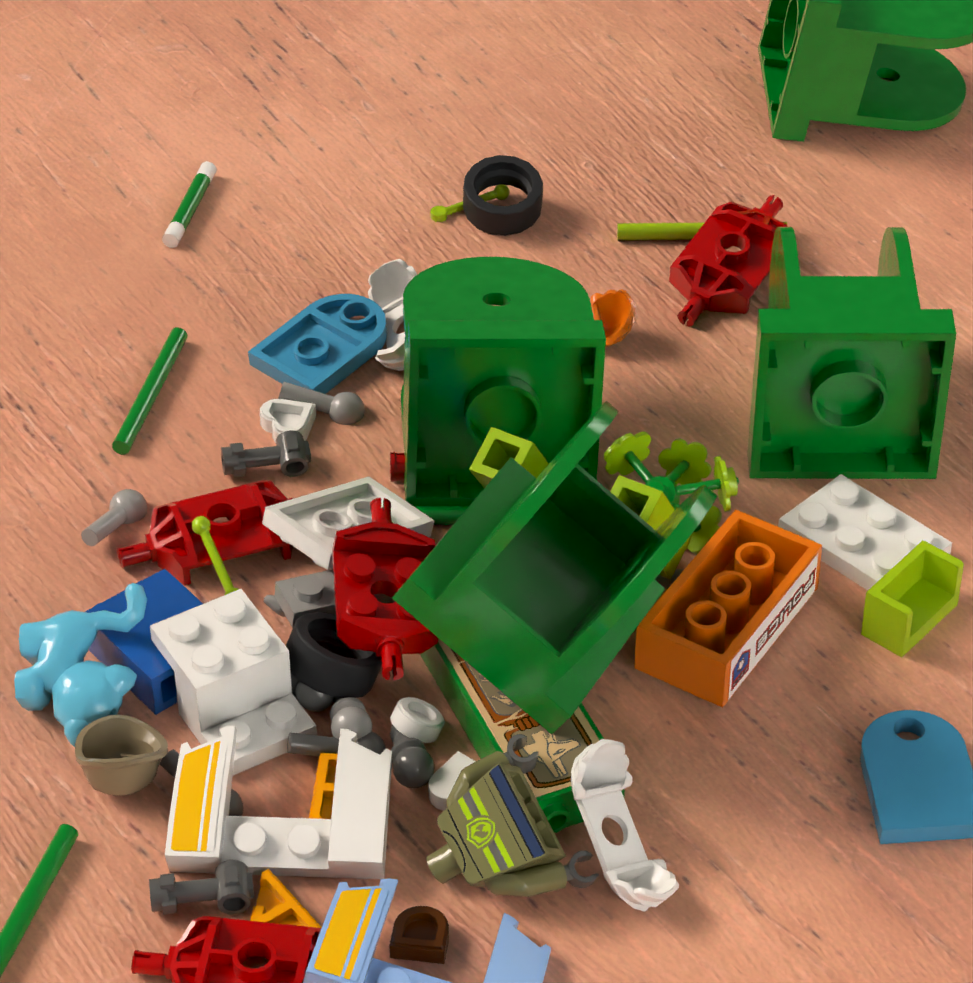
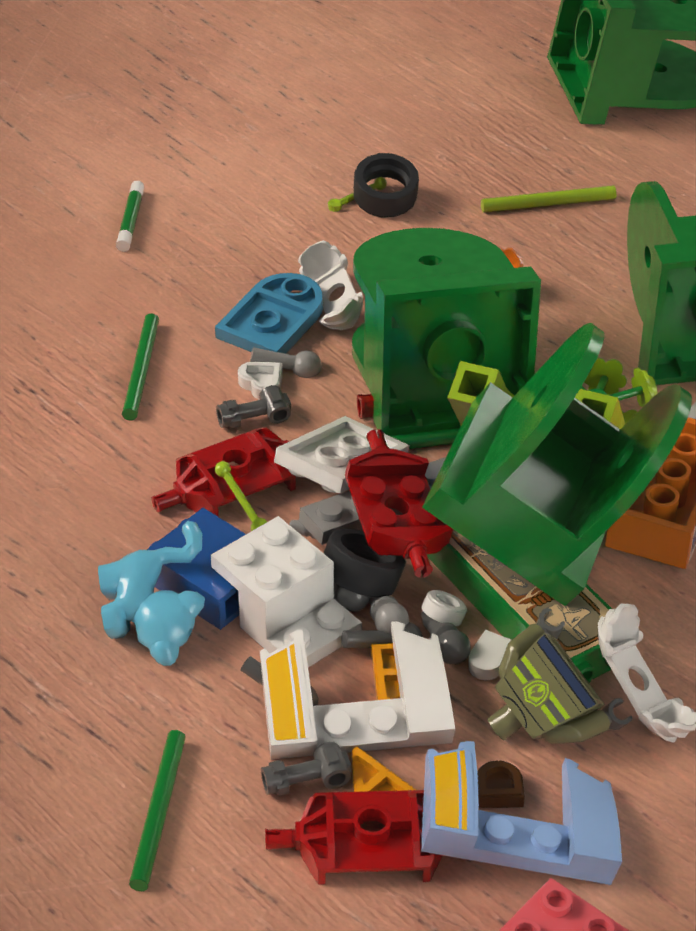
camera: 10 degrees left, 0 degrees up
dark tan helmet [75,715,168,796] -> none
light grey bar [81,489,147,546] -> none
red plate [669,195,787,327] -> none

